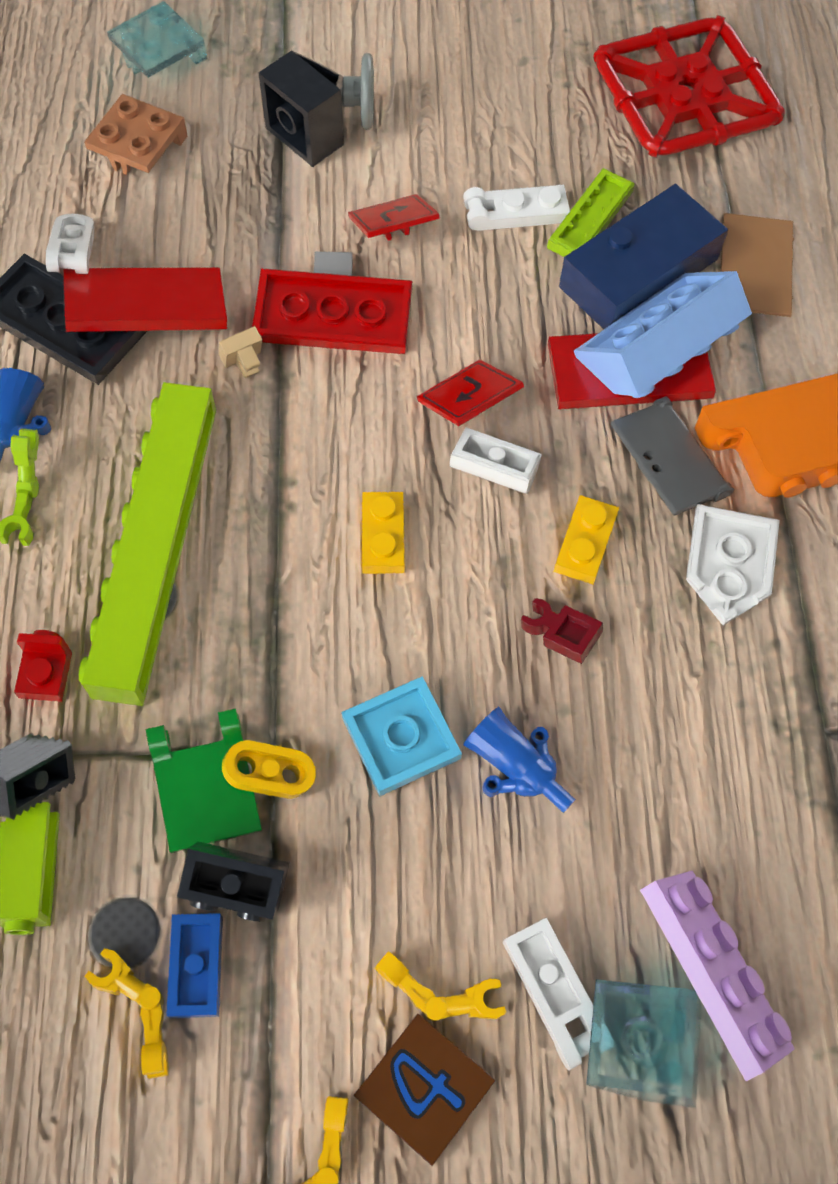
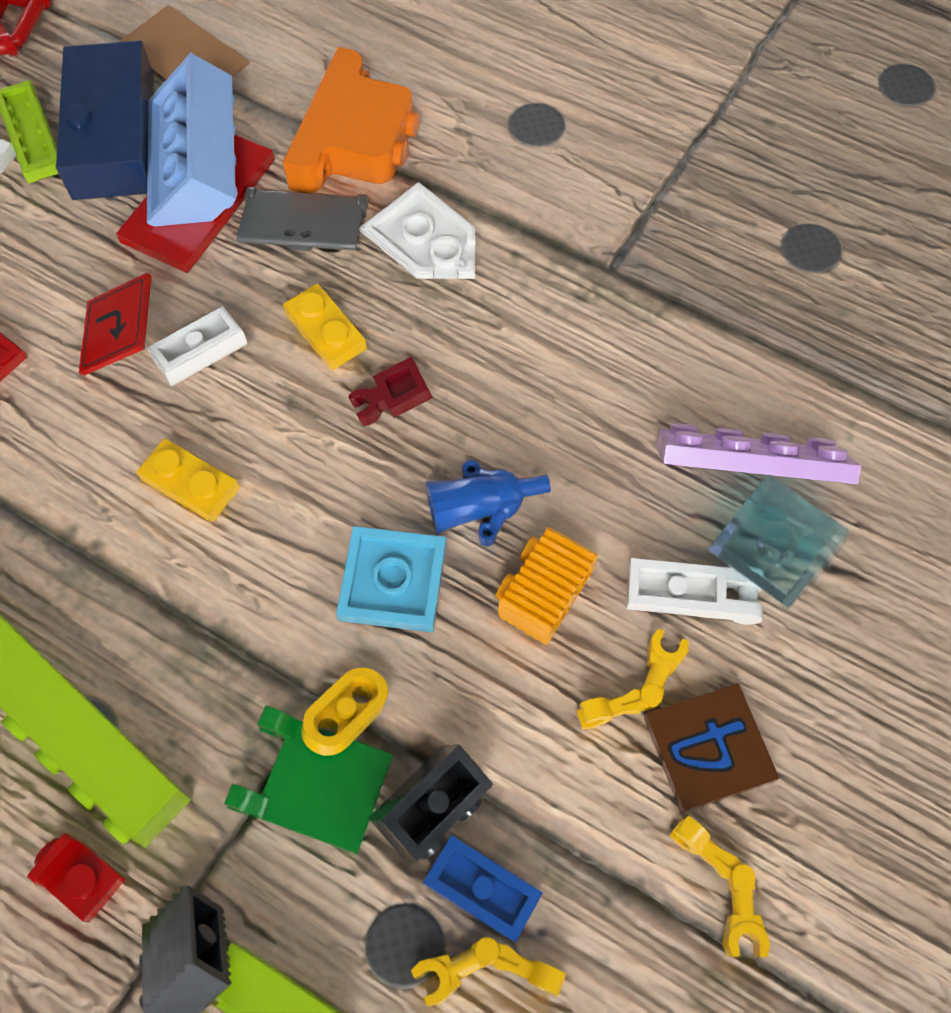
camera: 55 degrees left, 0 degrees up
none -> light orange brick [495,527,598,645]

